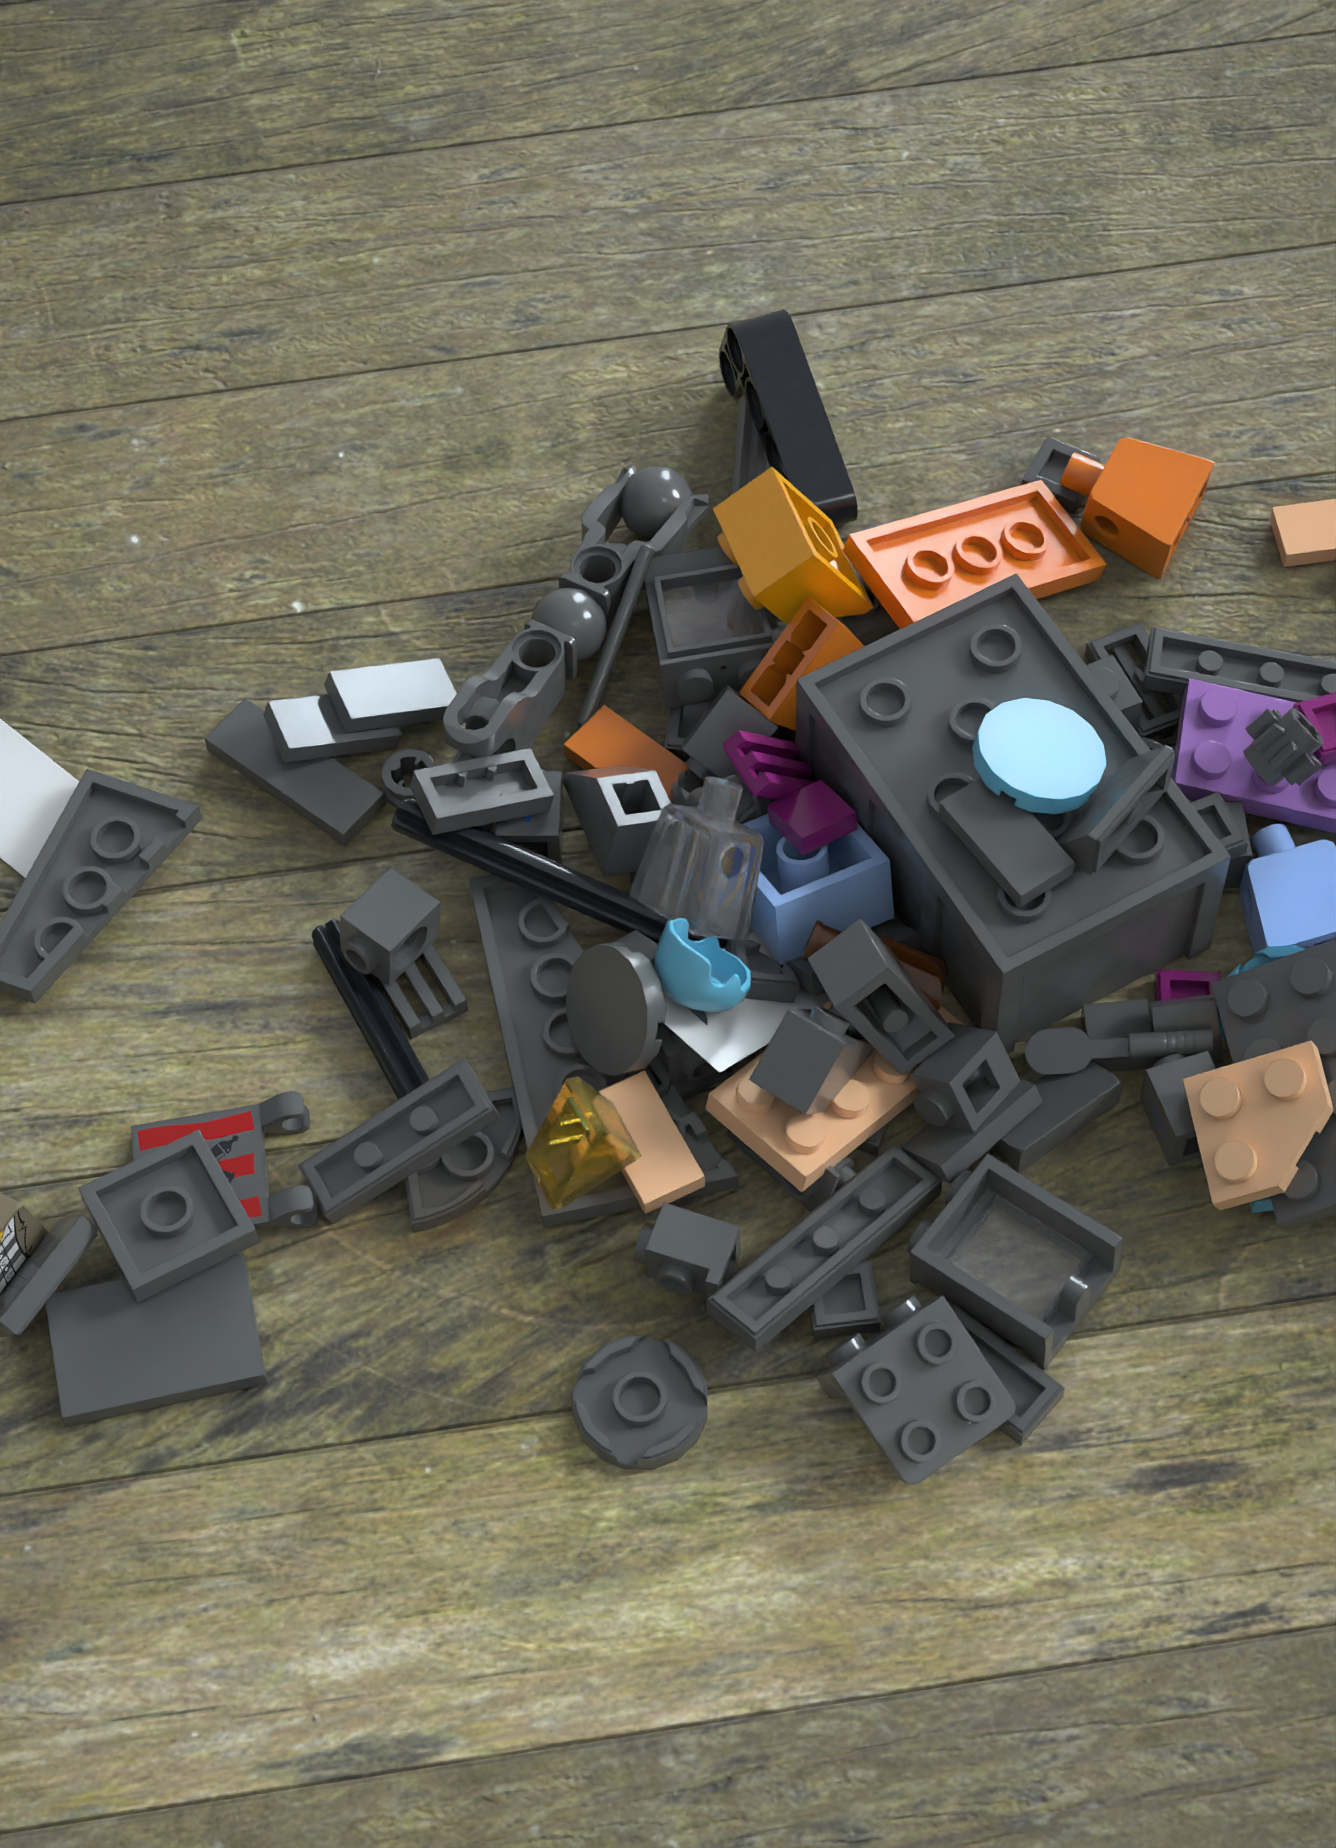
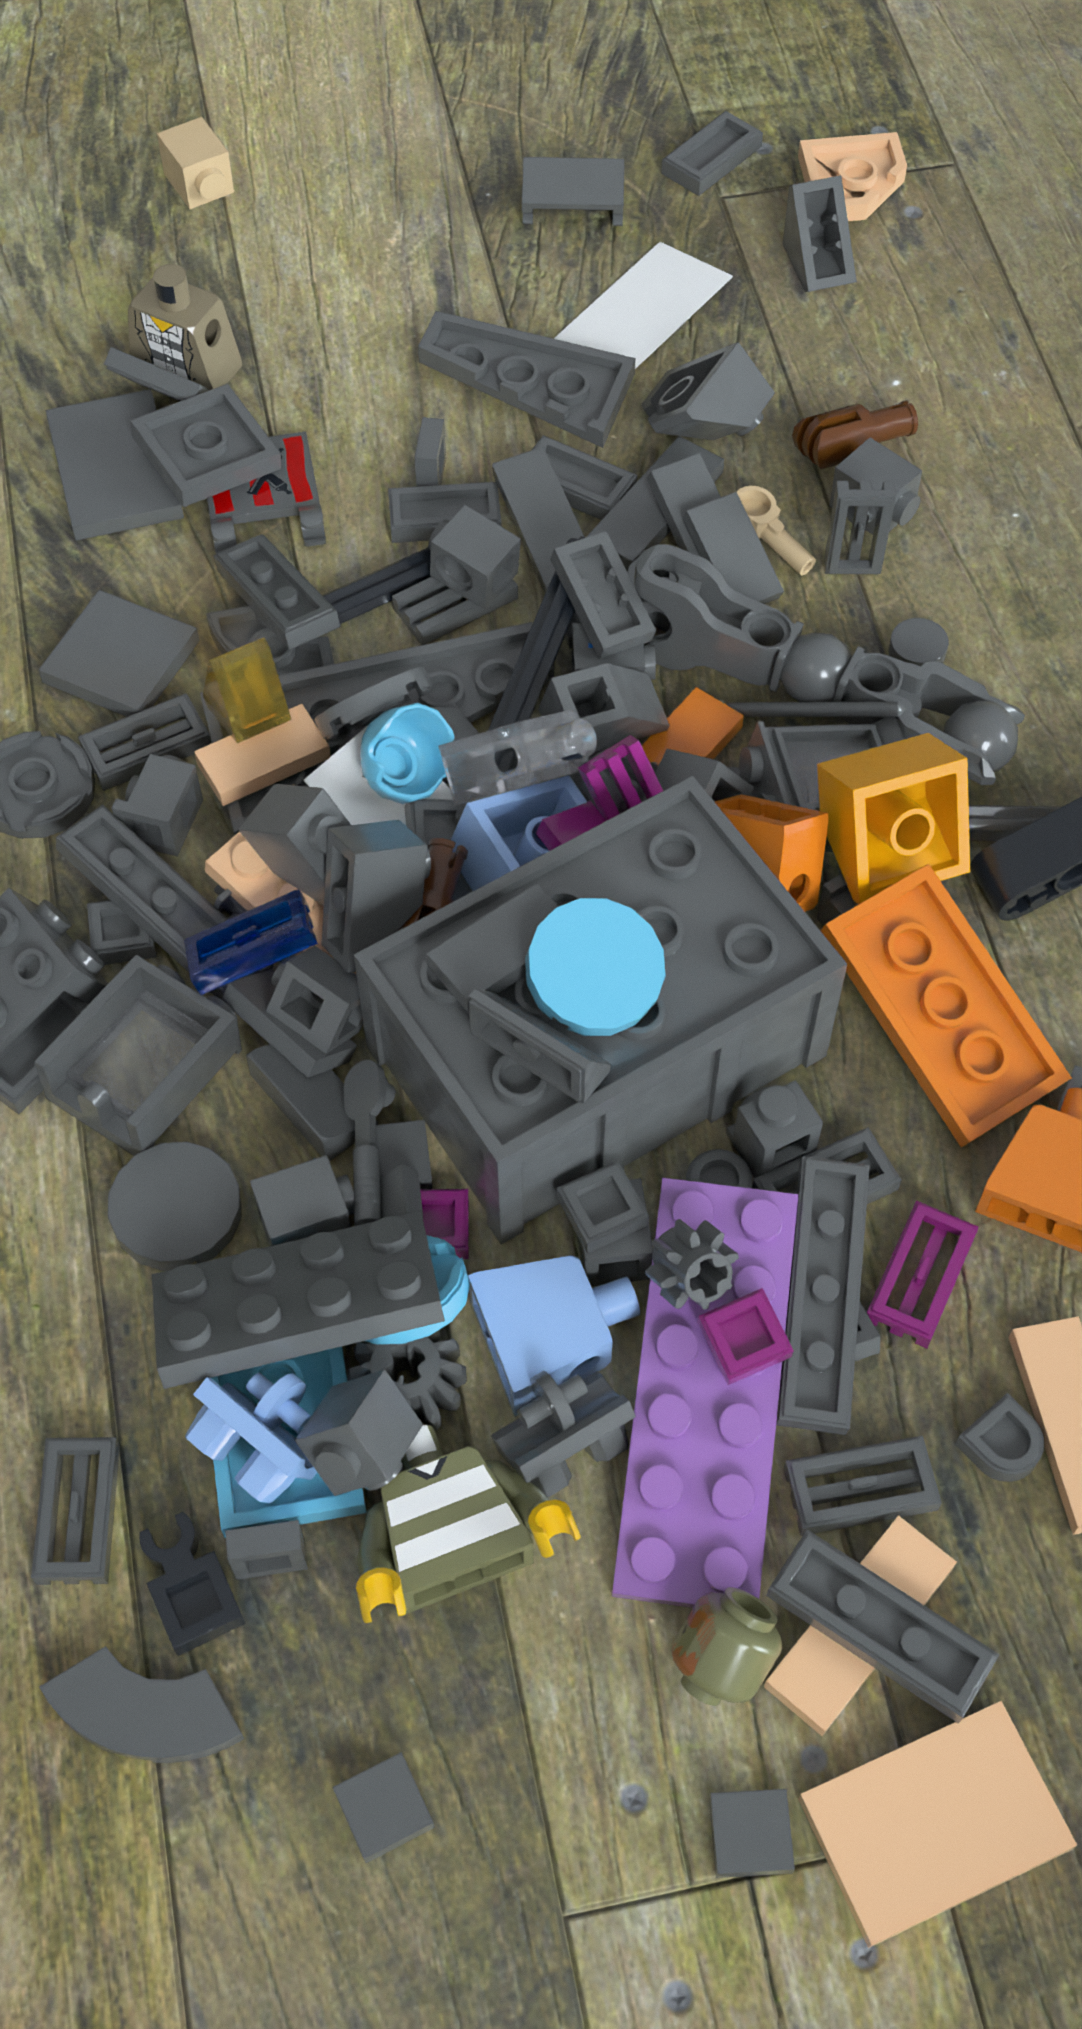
camera: 85 degrees right, 0 degrees up
light nougat plate [1183,1040,1334,1211] -> none
none -> dark grey tile [38,590,200,717]
none -> dark grey tile [78,693,211,791]
none -> dark grey tile [108,1142,242,1271]
none -> clear blue tile [184,889,318,995]
none -> dark grey tile [388,482,502,543]
none -> dark grey tile [414,417,446,487]
none -> dark grey tile [492,447,584,649]
none -> dark grey tile [532,435,638,520]
none -> dark grey slope [642,342,775,440]
none -> tan plate [736,486,816,576]
none -> reddish brown arm [792,400,918,469]
none -> dark grey tile [824,481,896,574]
none -> dark grey brick [829,437,922,535]
none -> magenta tile [867,1200,979,1349]
none -> dark grey tile [888,618,949,667]

